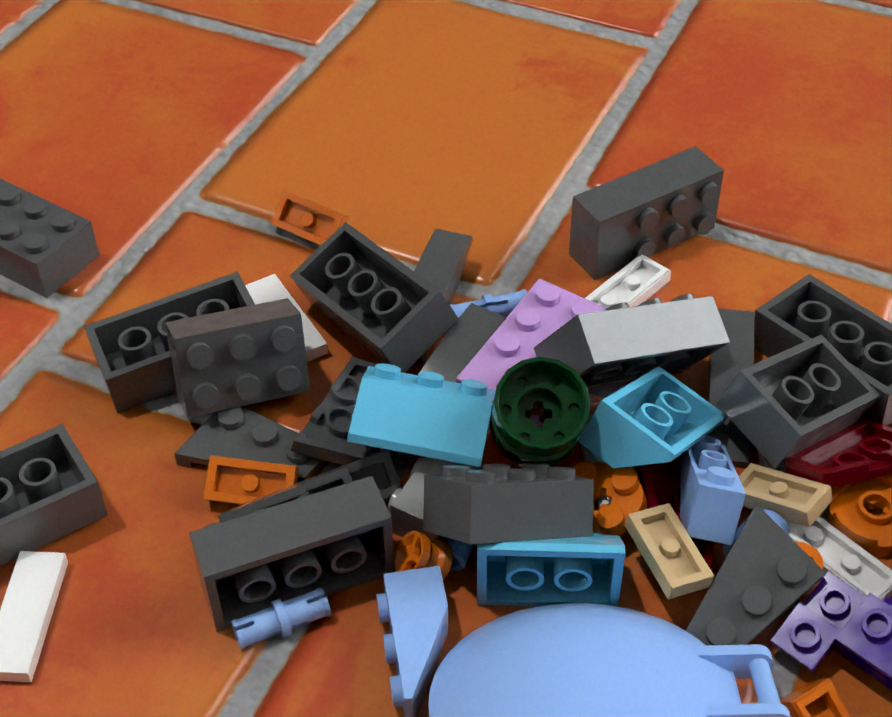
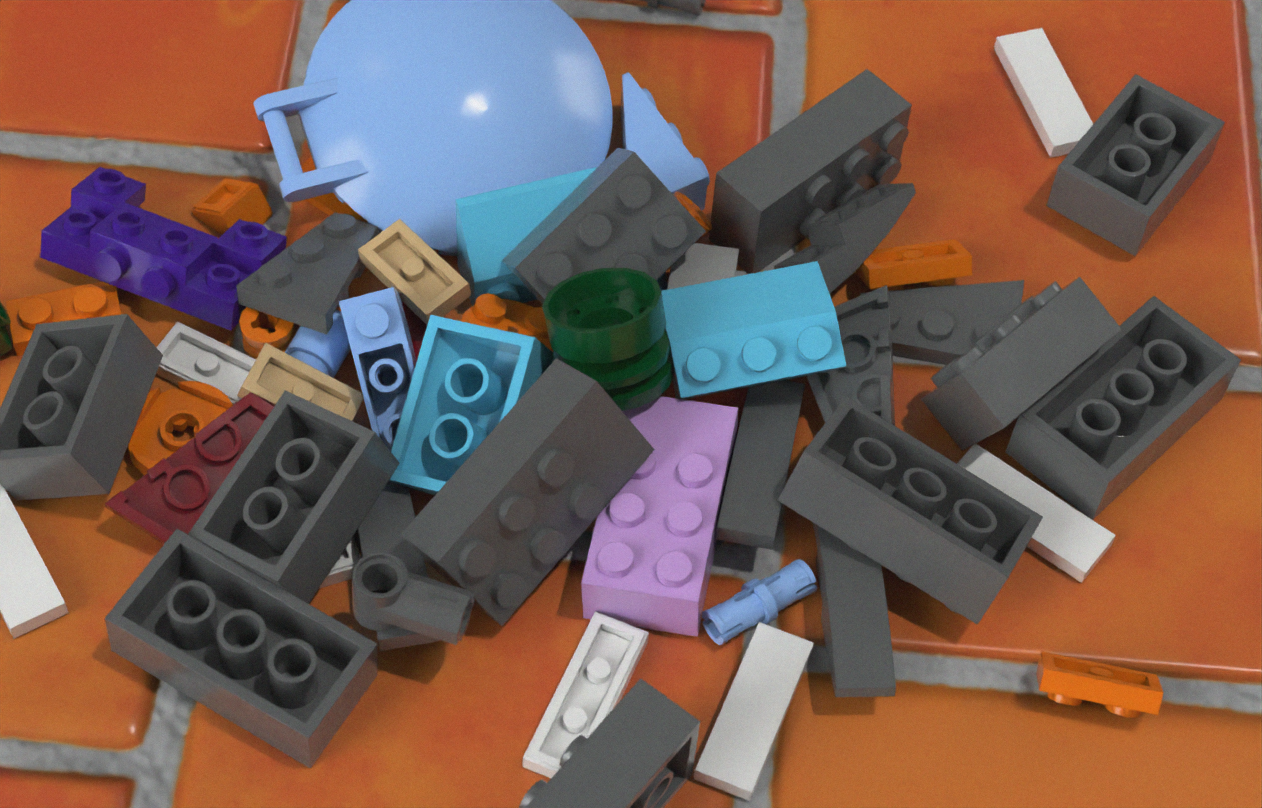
camera: 155 degrees right, 10 degrees up
none -> dark grey piece [352,552,475,645]
none -> white tile [694,622,814,801]

